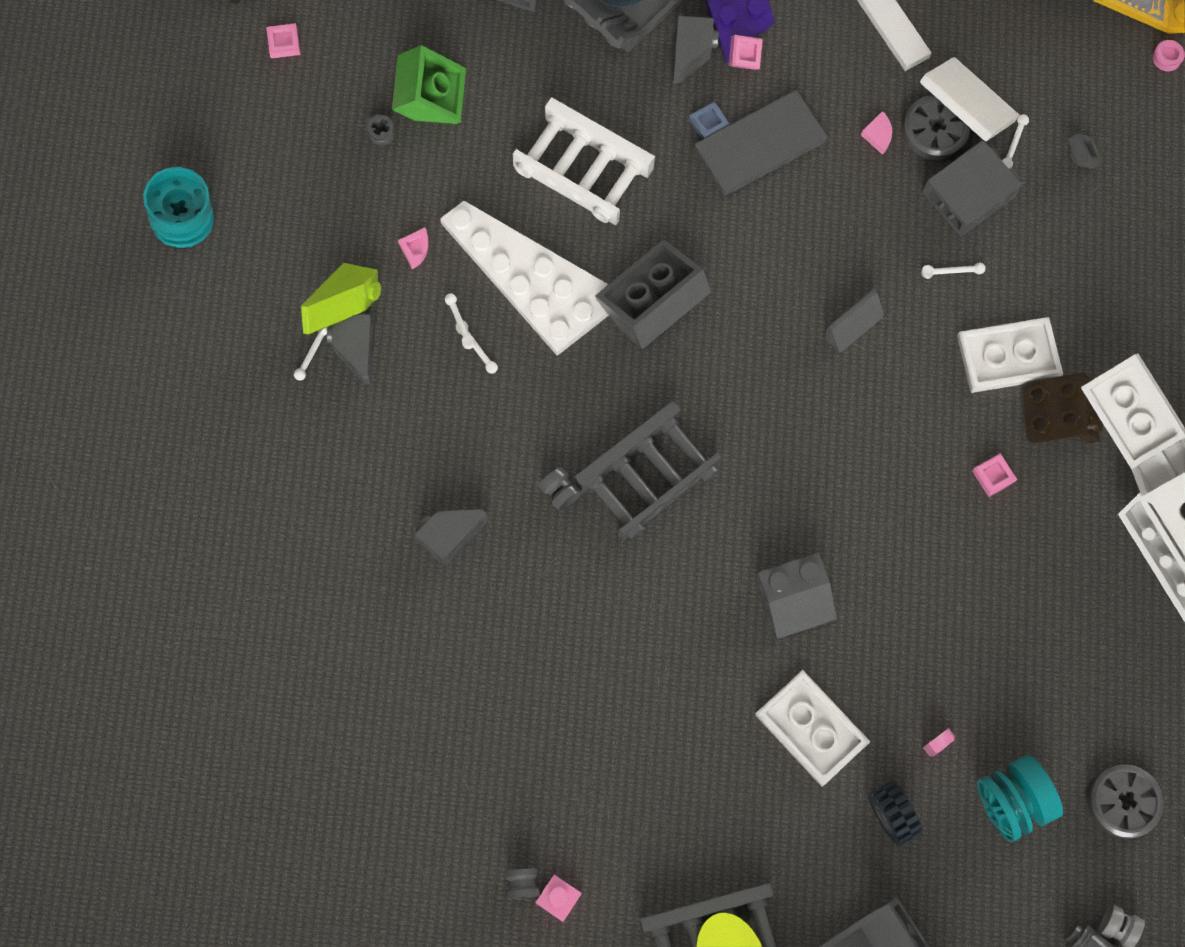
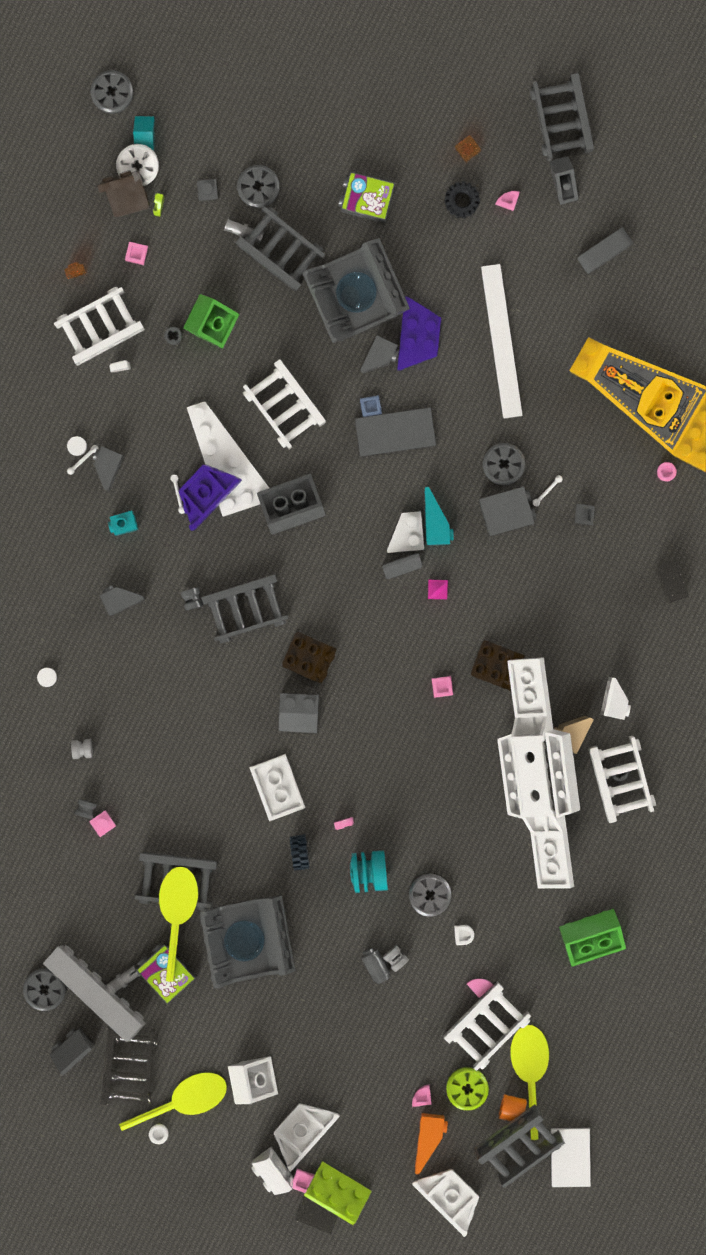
camera: 25 degrees right, 15 degrees up
teal wheel [143,167,214,248] -> none
lime slope [301,263,381,334] -> none
bright pink tile [398,227,429,269] -> none
white hinge [445,293,475,349] -> none
bright pink tile [728,35,762,70] -> none
bright pink tile [861,111,892,155] -> none
white tile [920,57,1020,141] -> none
white hinge [921,262,985,279] -> none
white tile [957,317,1063,393] -> none
none -> white tile [37,668,57,687]
none -> white fence [54,287,145,366]
none -> clear orange plate [64,262,87,279]
none -> white tile [67,436,87,456]
none -> light grey wheel [71,739,93,759]
none -> teal brick [108,511,139,536]
none -> white tile [109,360,131,372]
none -> dark purple wing [179,464,242,531]
none -> dark brown bracket [282,632,337,684]
none -> white wing [387,511,424,553]
none -> teal slope [425,487,454,545]
none -> dark pink tile [428,580,448,600]

